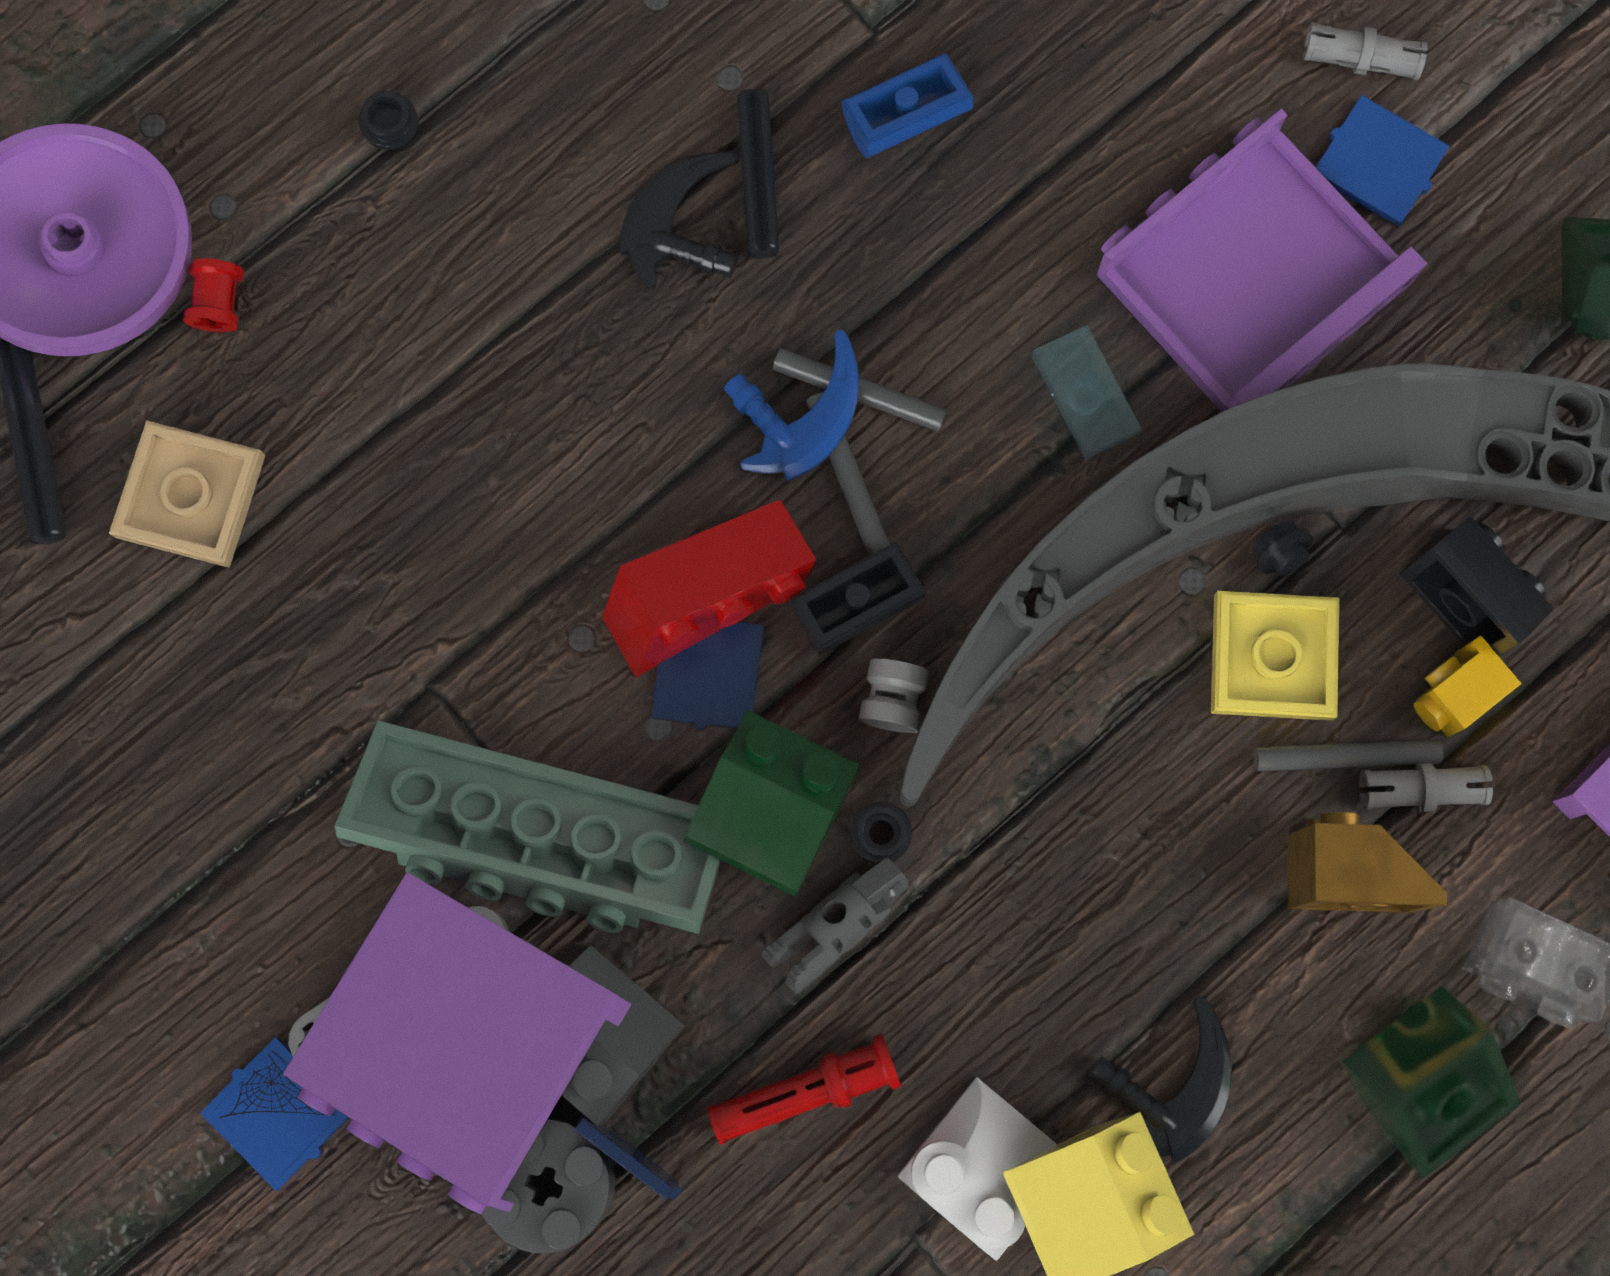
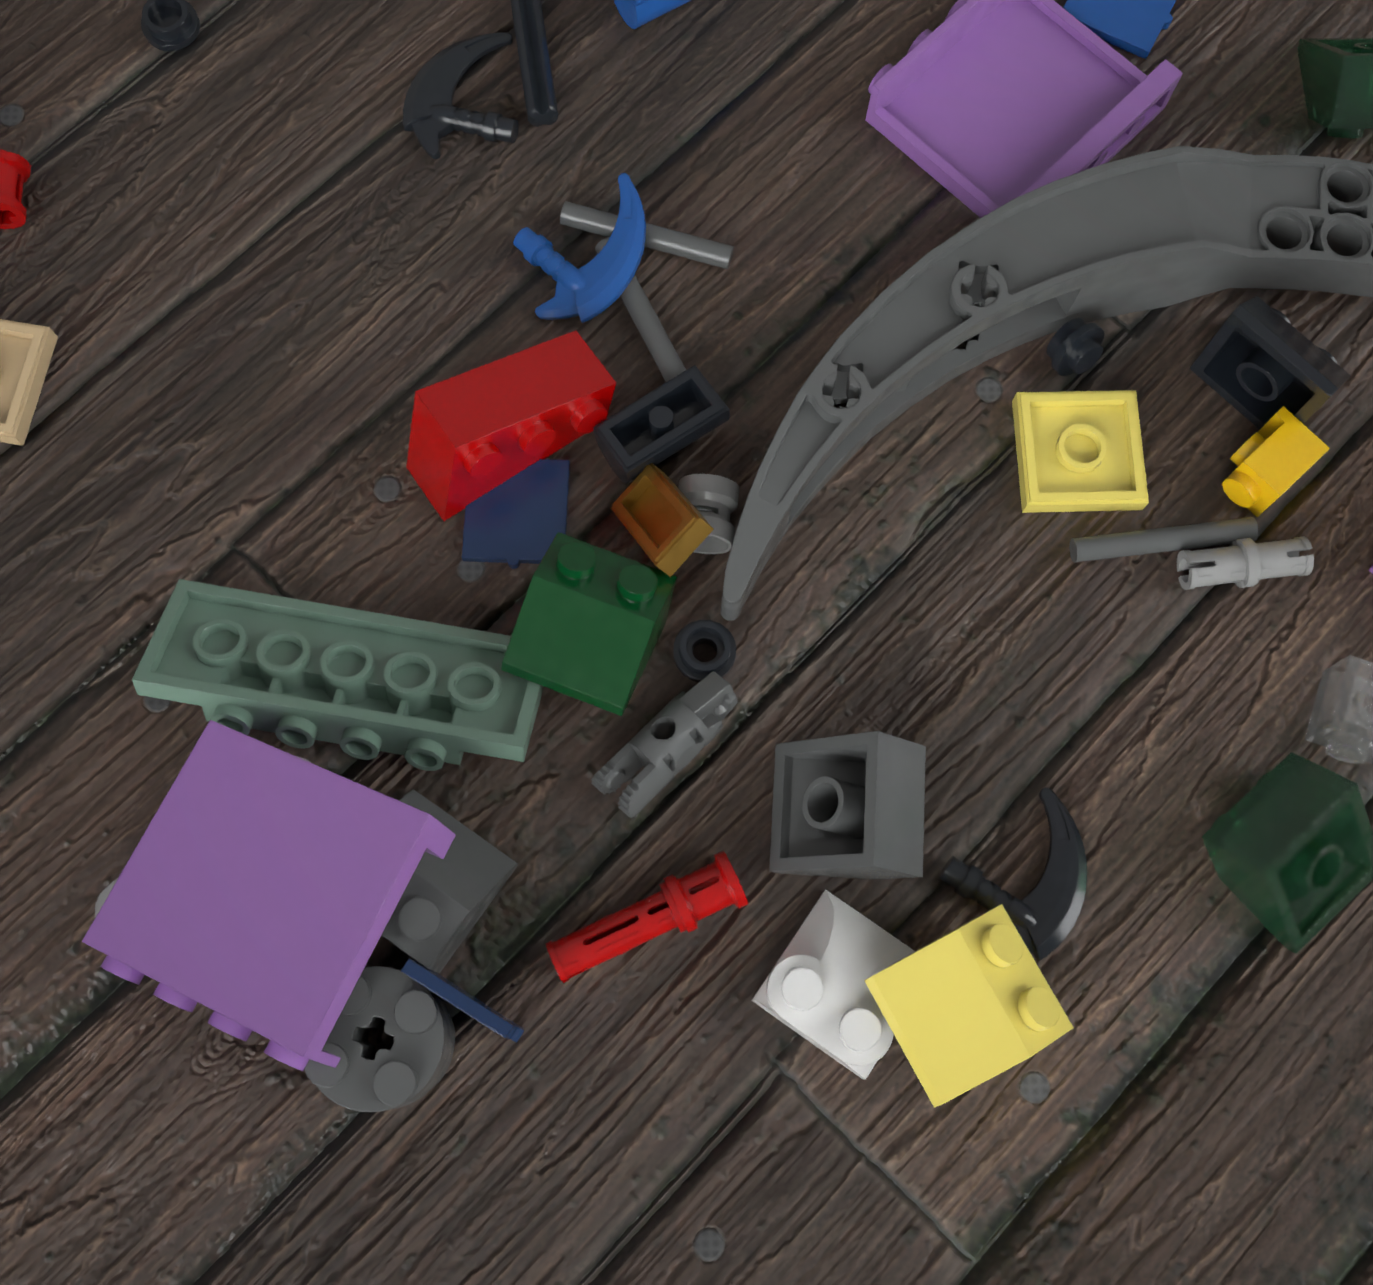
camera: 10 degrees left, 5 degrees down
blue piece [200,1037,349,1191] -> none
clear light blue plate [1032,325,1141,460] -> none
pearl gold slope [1288,812,1447,913] -> none
none -> pearl gold tile [611,463,714,577]
none -> dark grey slope [769,731,926,880]

